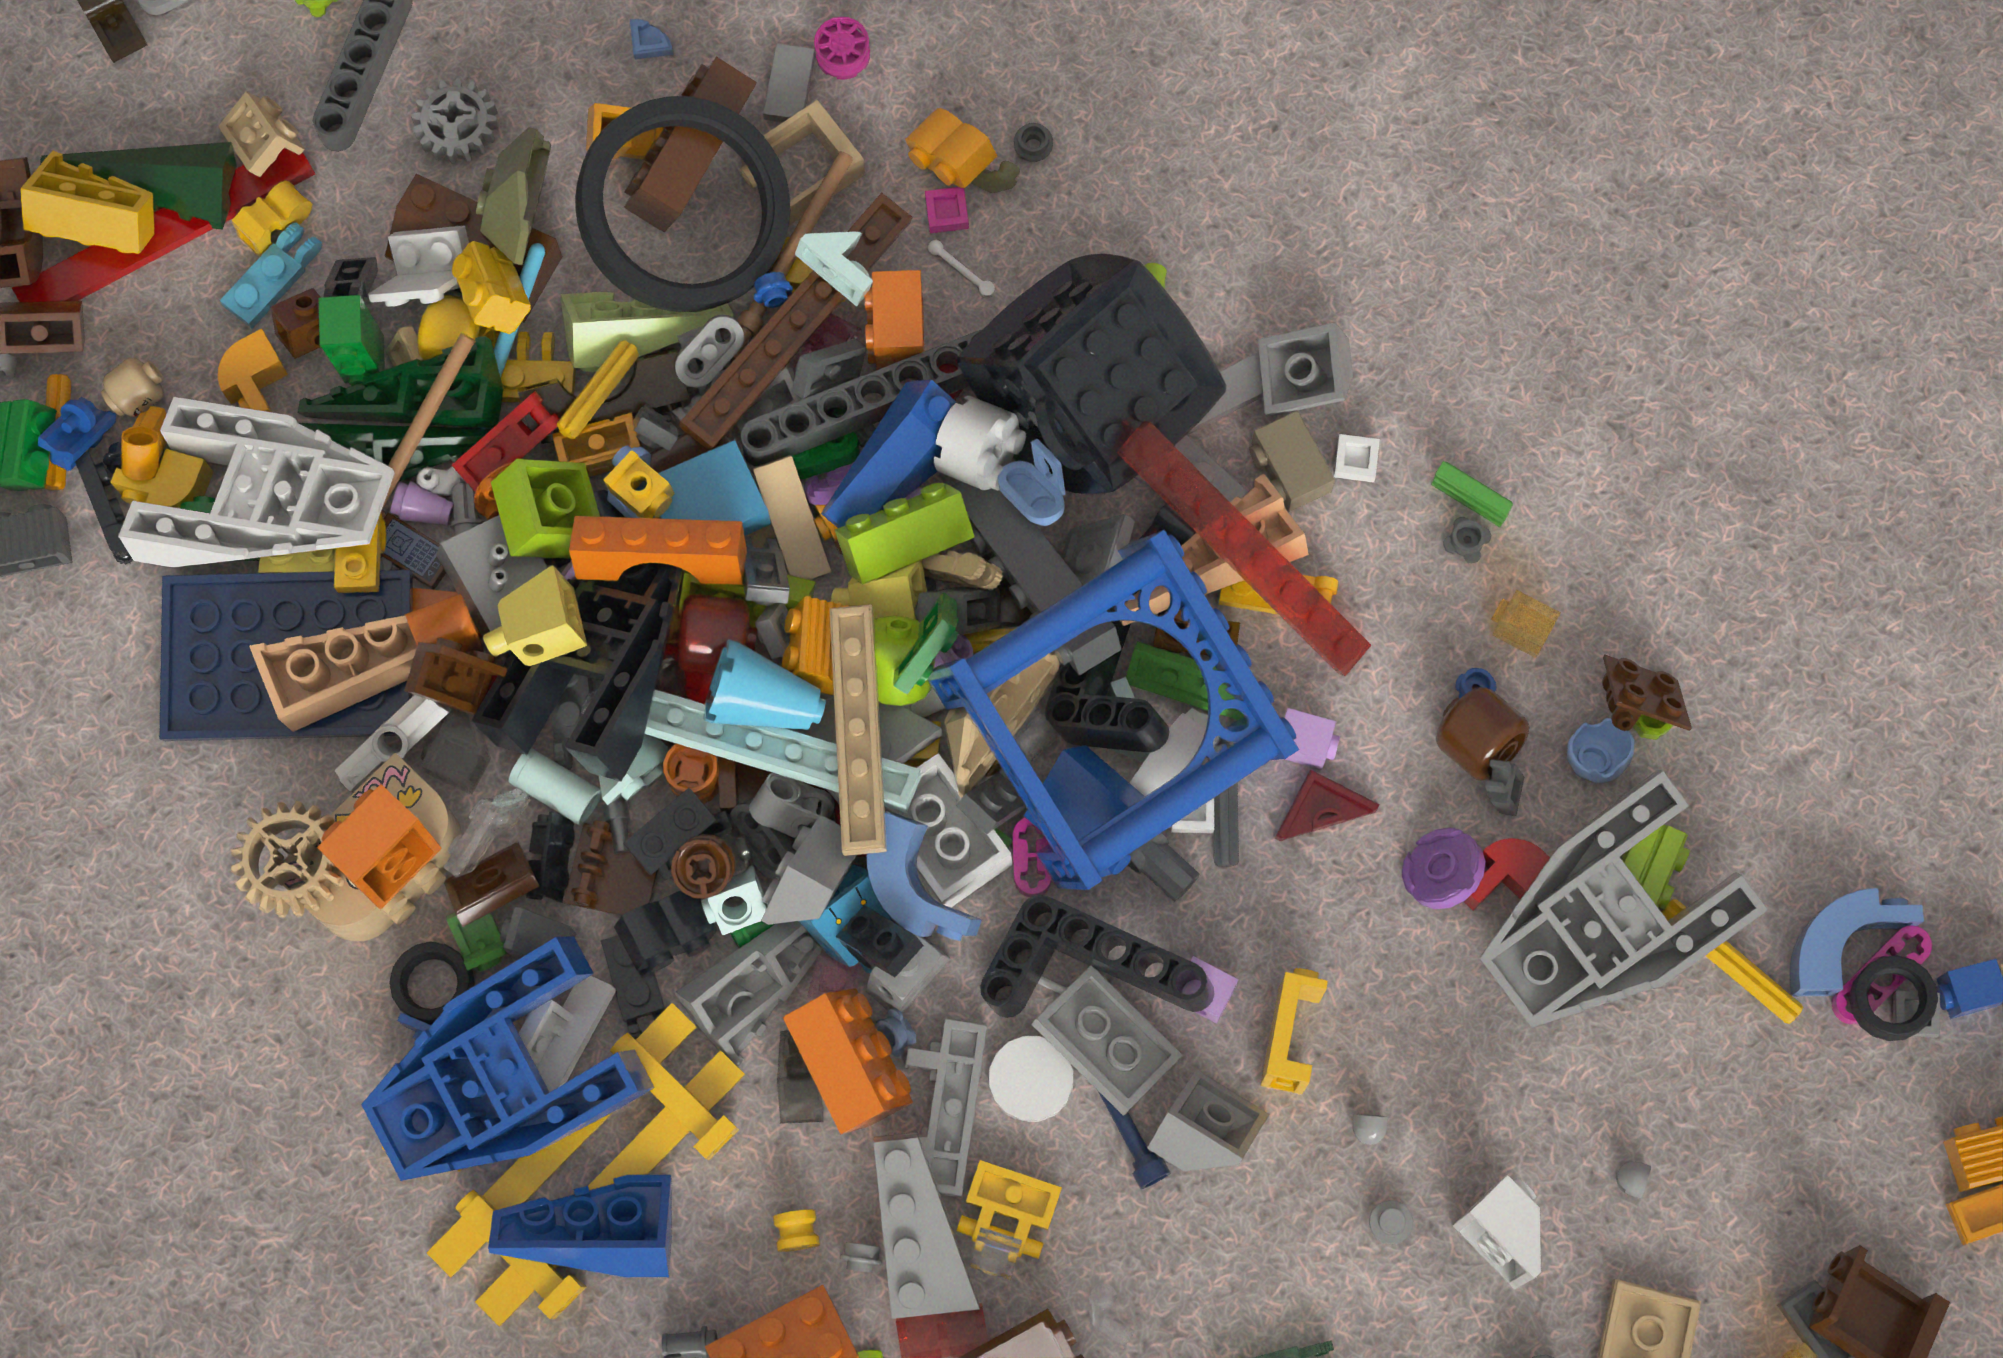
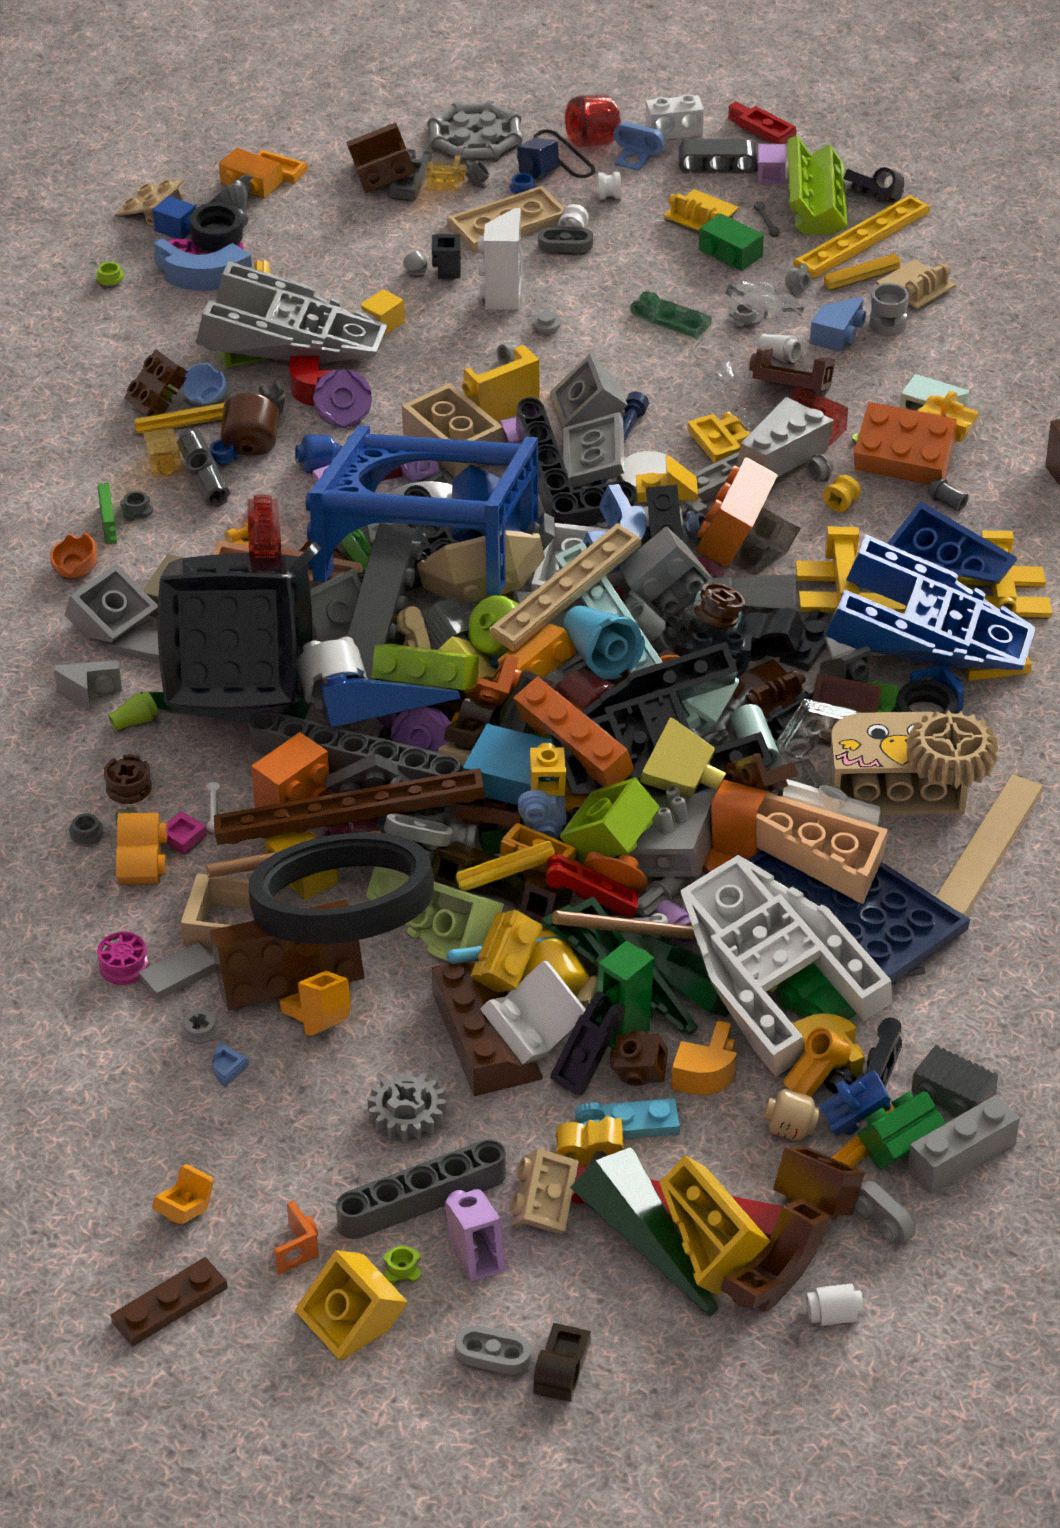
camera: 135 degrees left, 30 degrees down
orange brick [317,784,442,910] -> none
olive wedge [476,127,551,265] -> none
dark grey plate [633,403,678,451] -> none
blue plate [754,272,793,308] -> none
light aqua slope [795,232,873,306] -> none
green plate [893,592,959,695] -> none
light blue bracket [998,439,1065,526] -> none
white plate [1334,434,1380,482] -> none
none -> orange hair [50,532,97,579]
none -> light grey slope [54,660,122,711]
none -> lime plate [96,262,124,286]
none -> reddish brown wheel [104,754,152,804]
none -> yellow axle [134,402,226,434]
none -> dark grey piece [176,429,231,507]
none -> light grey bush [183,1010,216,1044]
none -> dark grey hair [209,175,252,227]
none -> blue head [295,435,340,473]
none -> yellow panel [361,289,405,335]
none -> lavender bracket [400,461,440,483]
none -> tan brick [402,383,503,477]
none -> black brick [432,234,461,279]
none -> dark brown plate [444,697,500,750]
none -> lavender torso [445,1189,506,1282]
none -> orange bracket [467,654,521,707]
none -> yellow slope [636,455,698,503]
none -> tan tile [936,774,1043,916]

